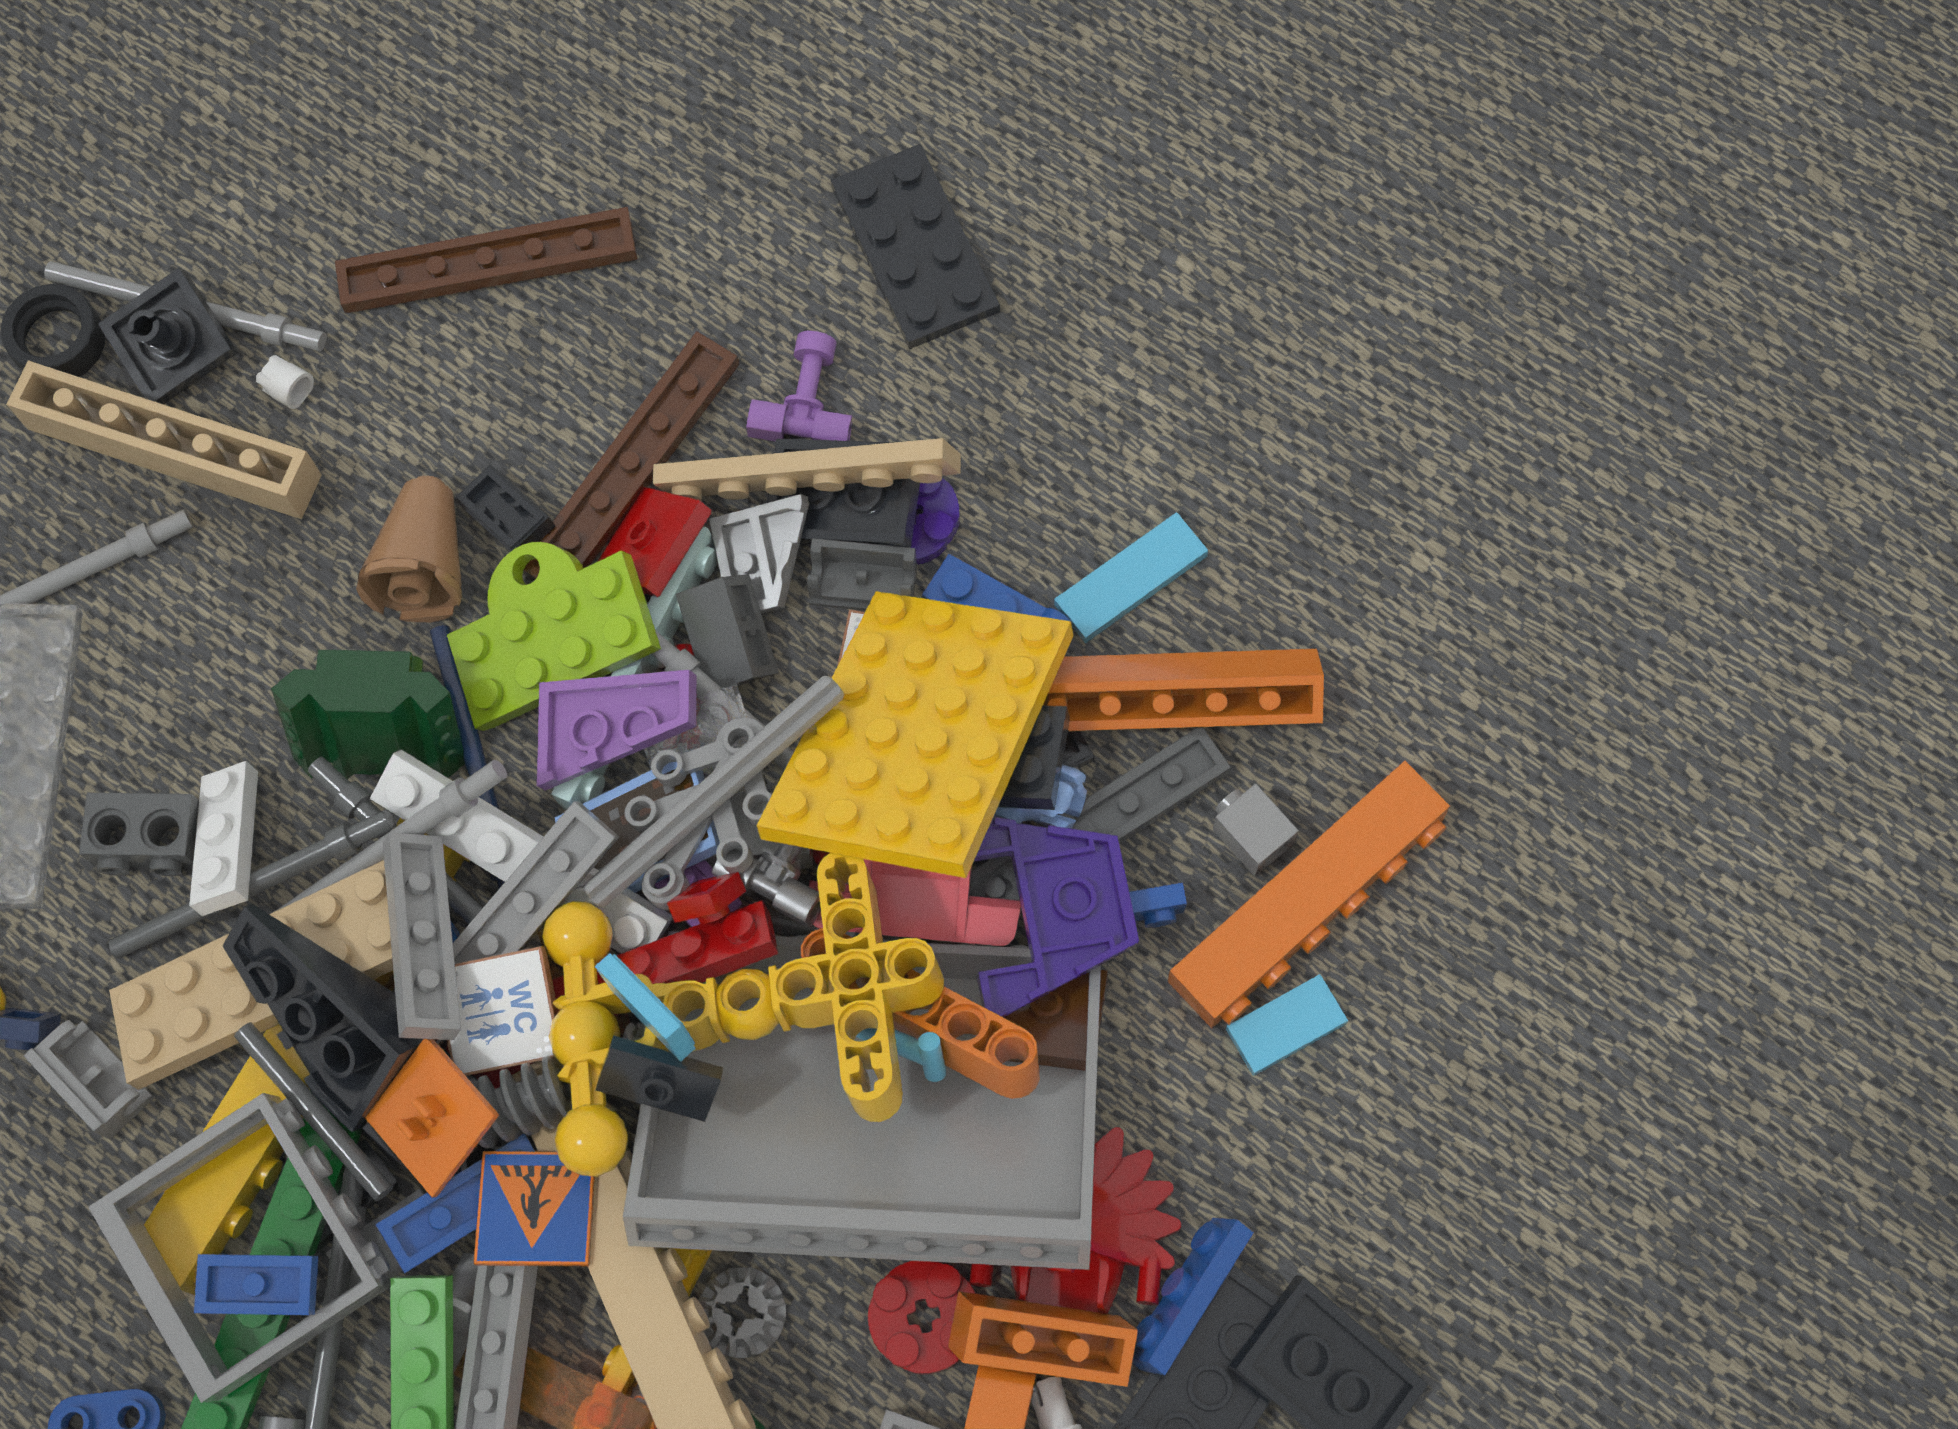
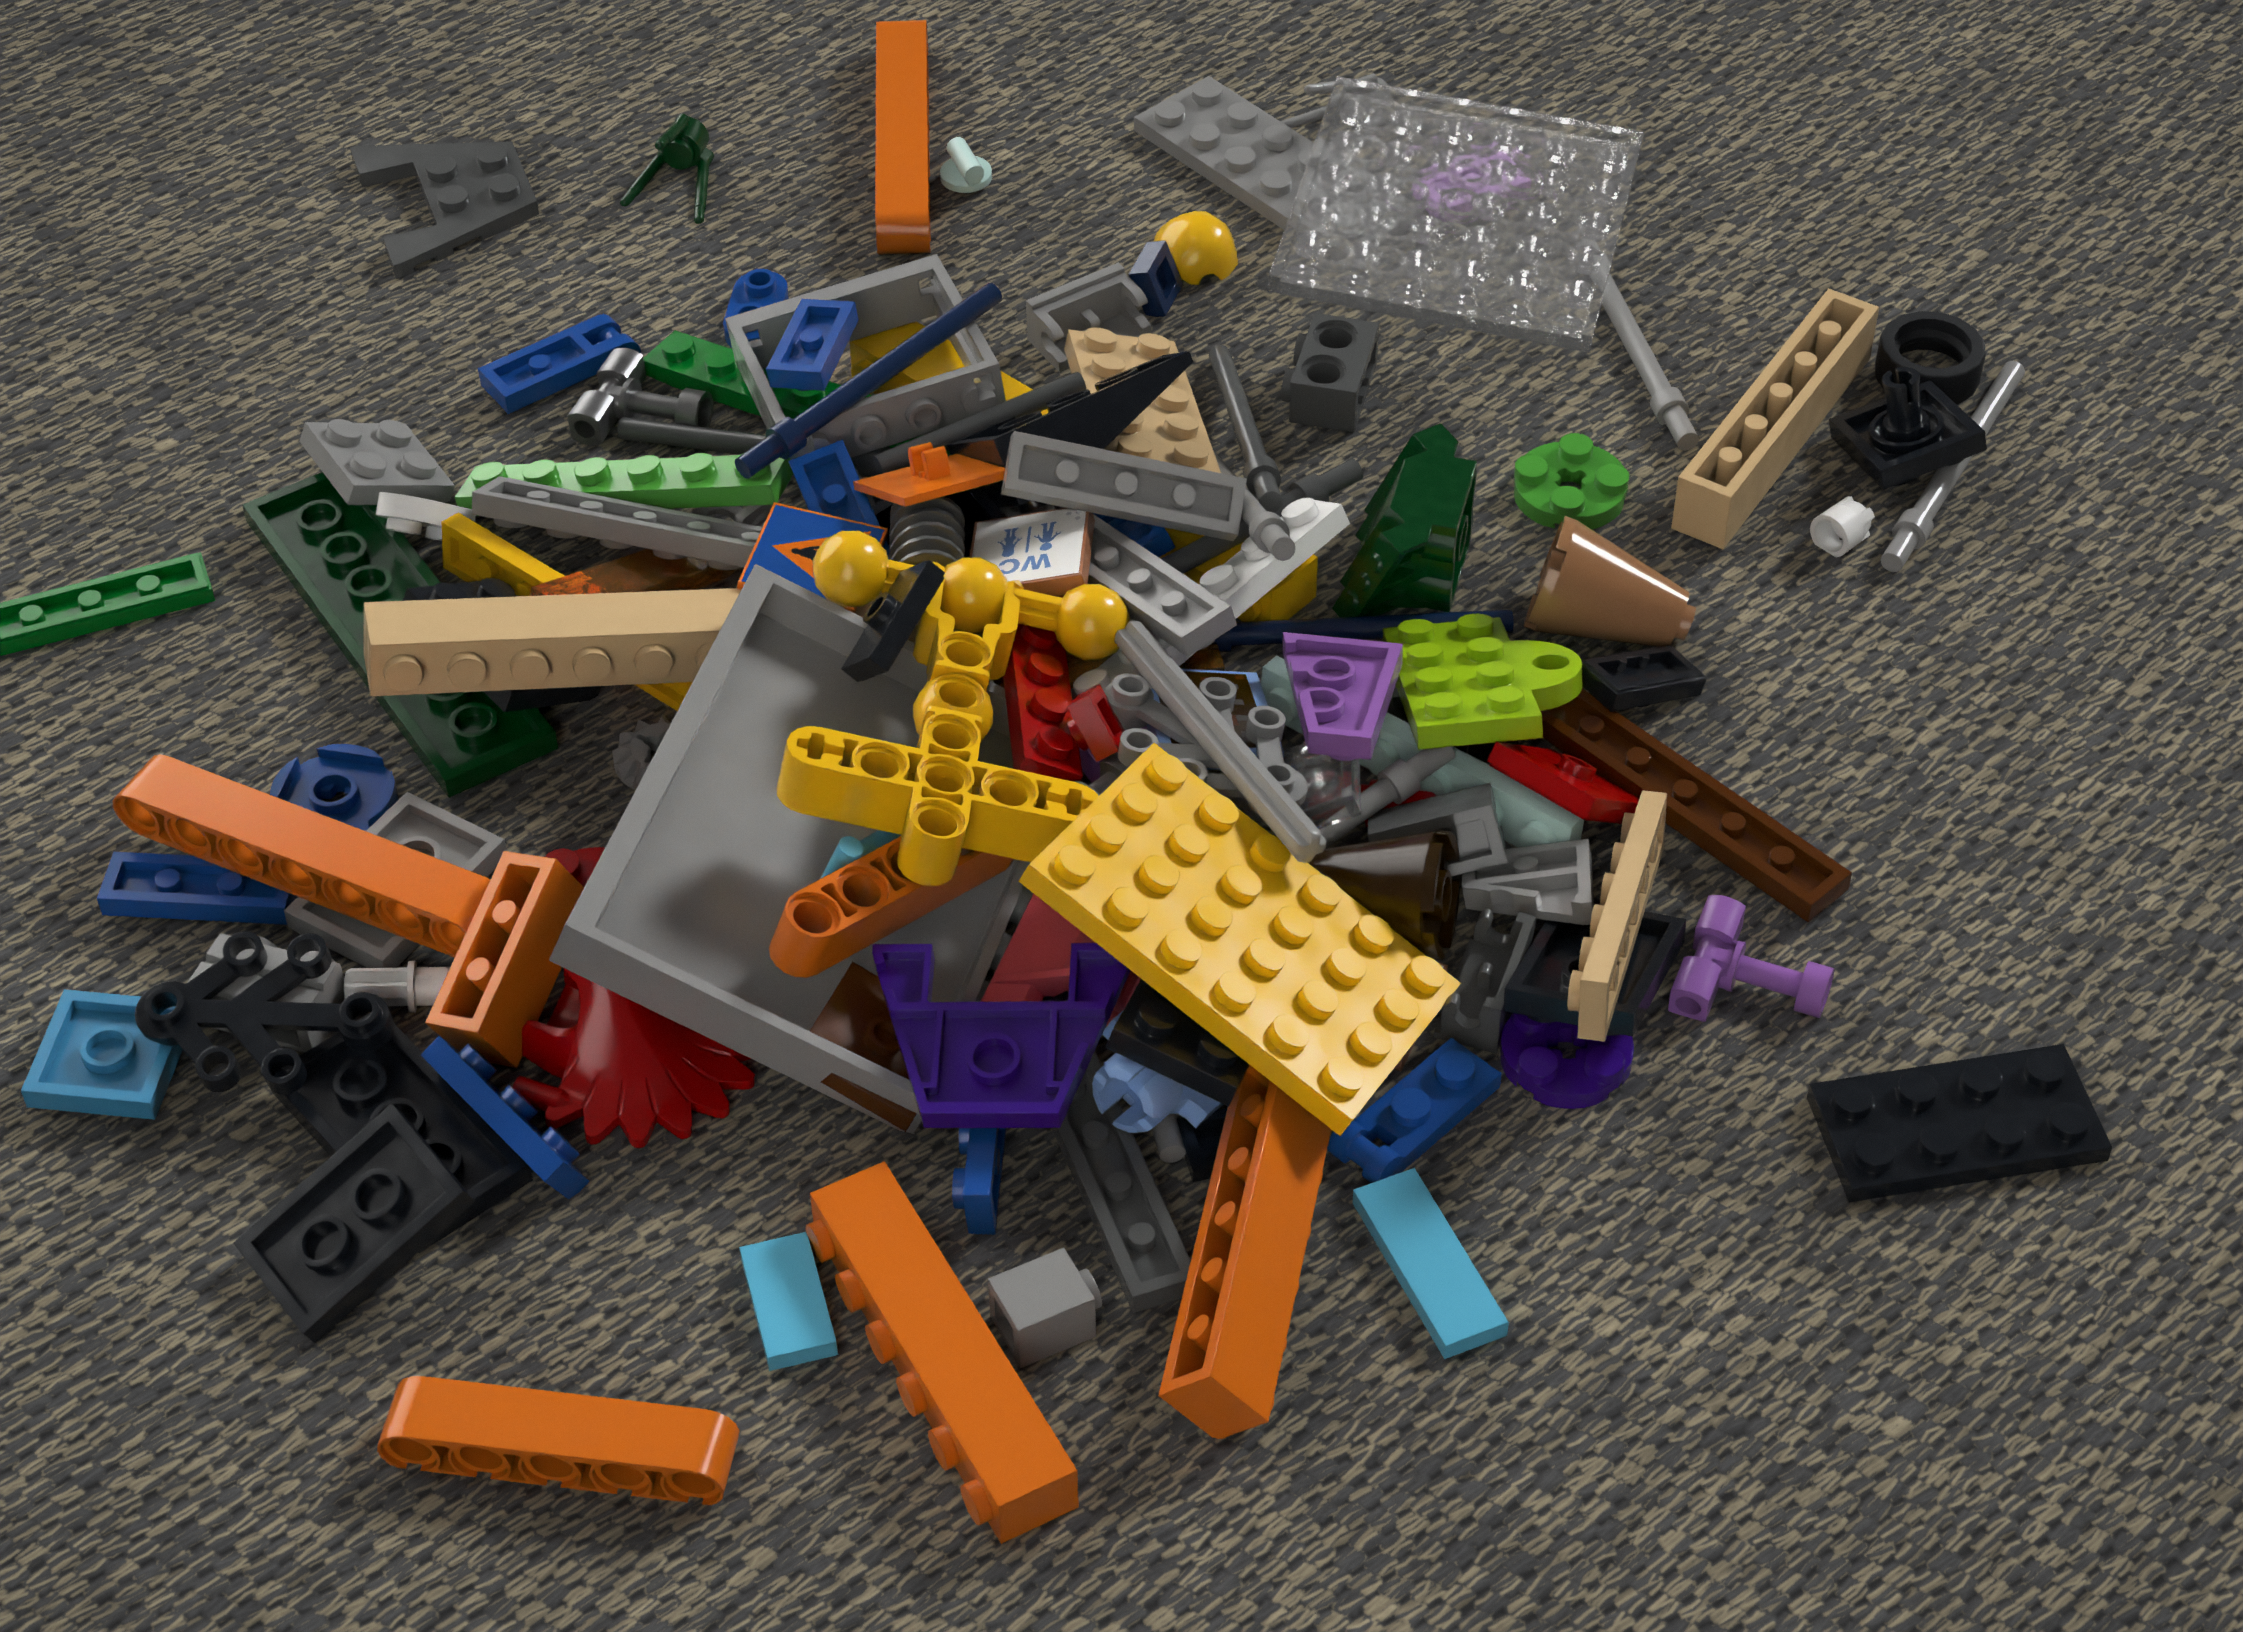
camera: 100 degrees right, 25 degrees down
white plate [189,761,258,916] -> none
reddish brown plate [335,207,638,314] -> none
medium azure tile [595,953,696,1062] -> none
none -> orange beam [377,1376,740,1505]
none -> dark blue bar [735,283,1002,479]
none -> dark brown cone [1307,831,1460,961]
none -> bright green plate [1514,433,1629,529]

